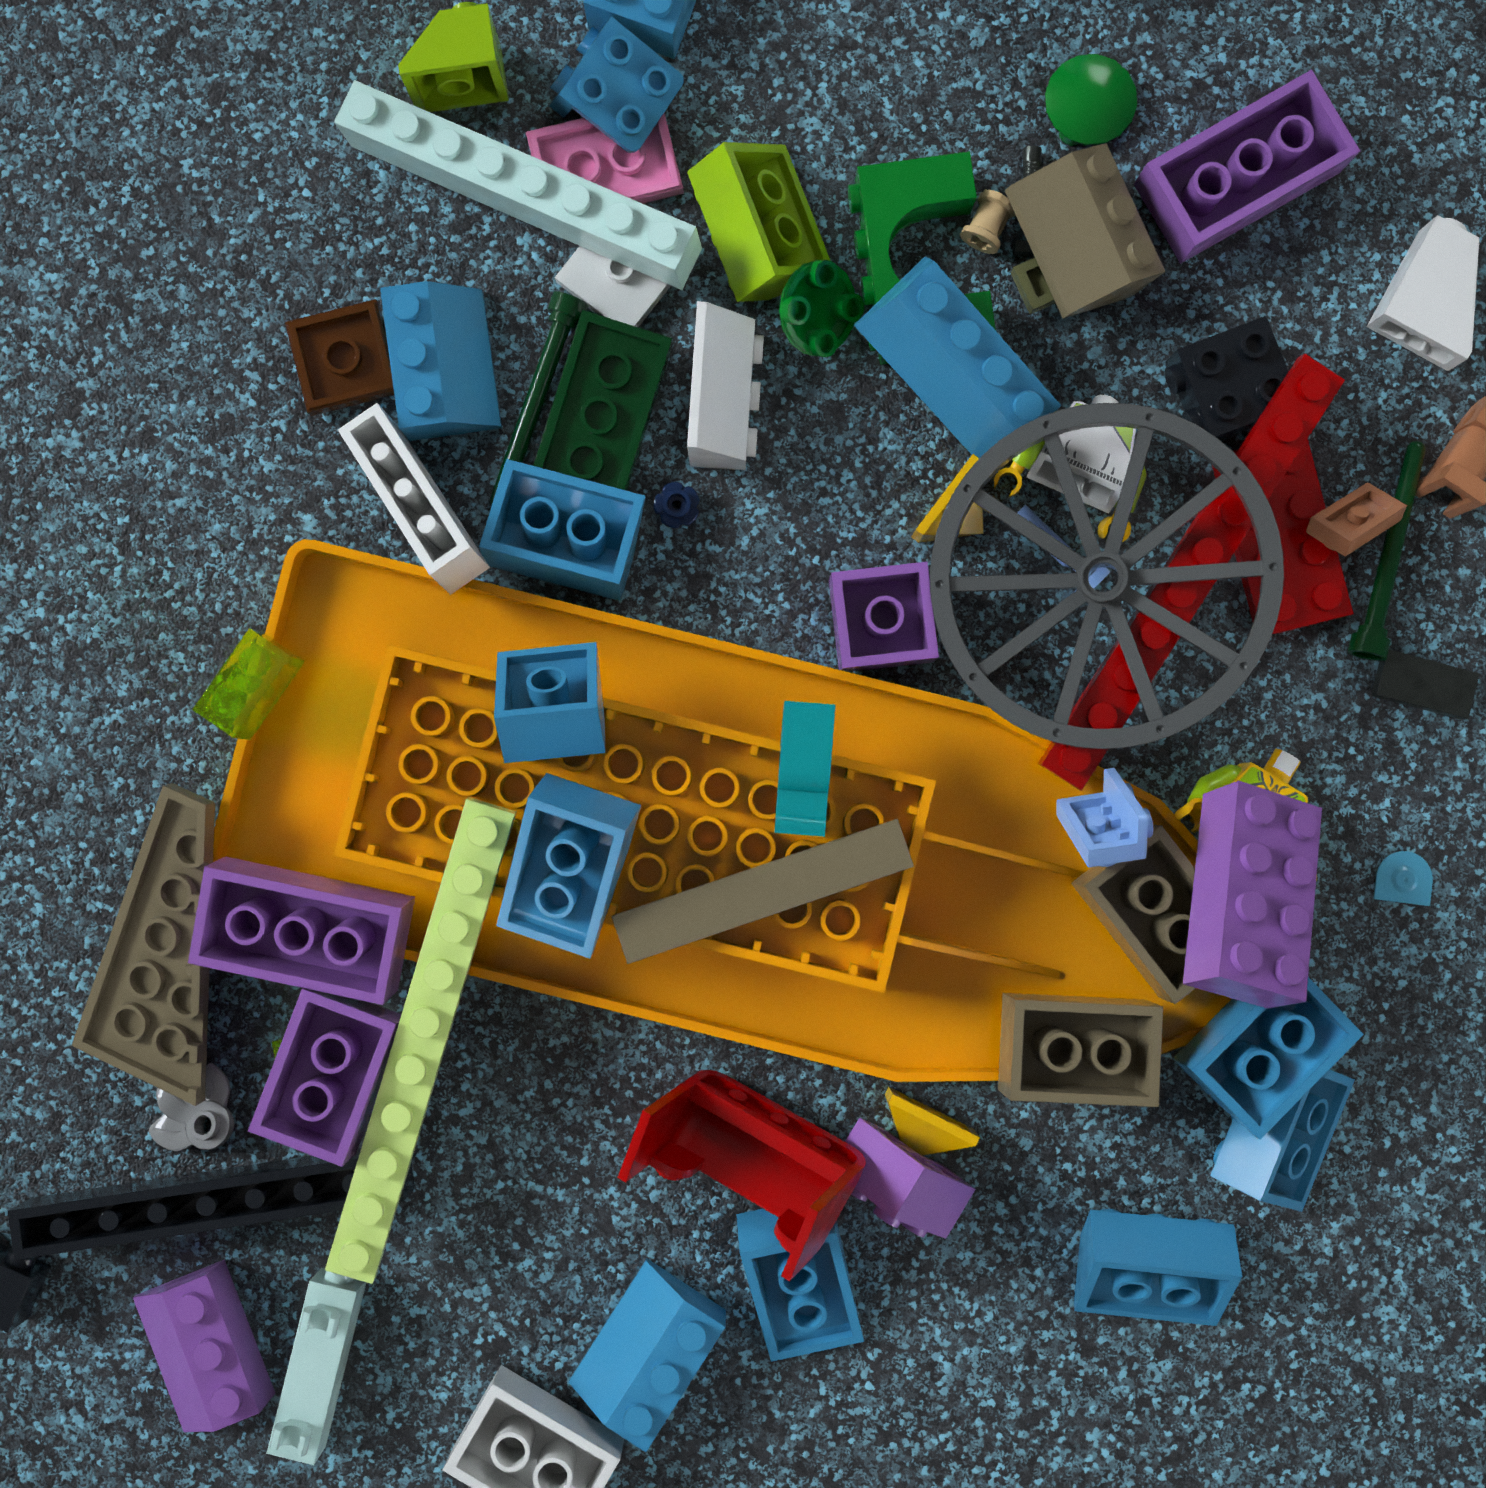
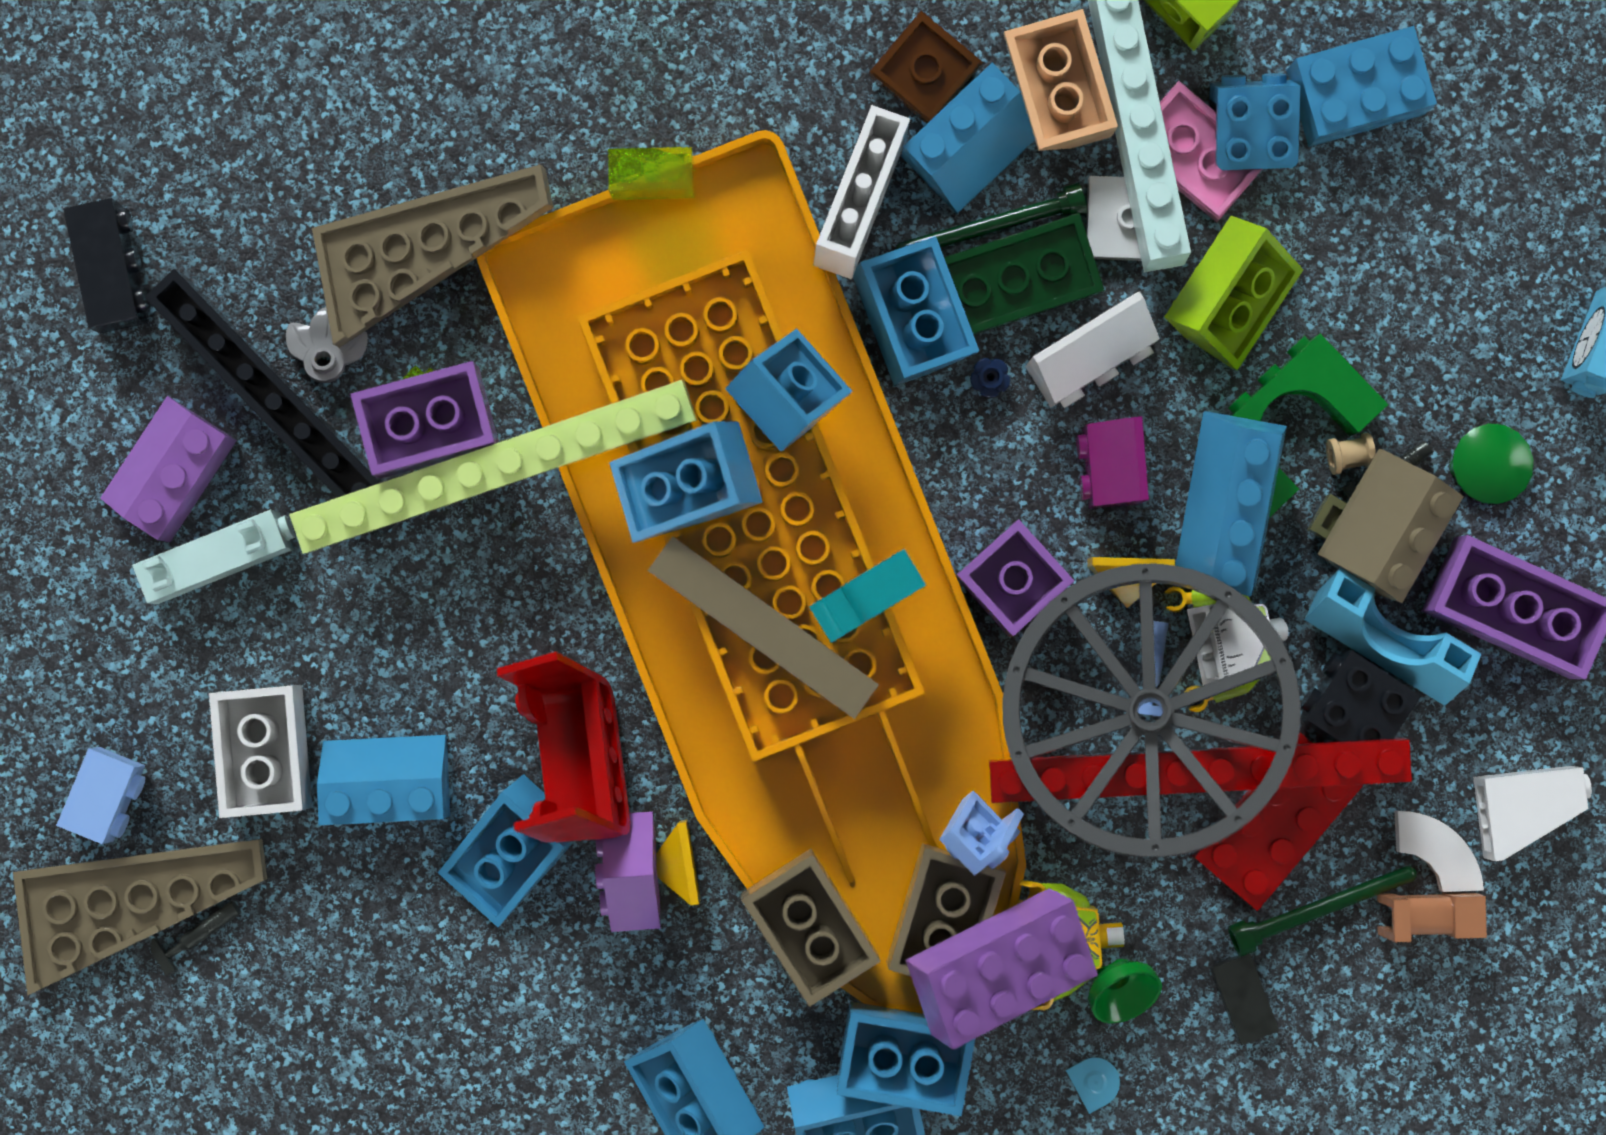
camera: 50 degrees right, 0 degrees up
medium lavender brick [188,856,415,1005] -> none
green dish [779,260,864,357] -> none
nougat plate [1306,482,1407,557] -> none
none -> light nougat slope [1003,9,1118,151]
none -> magenta slope [1076,416,1149,509]
none -> green piece [1088,959,1162,1024]
none -> medium azure arch [1304,567,1481,706]
none -> white tile [1394,810,1484,892]

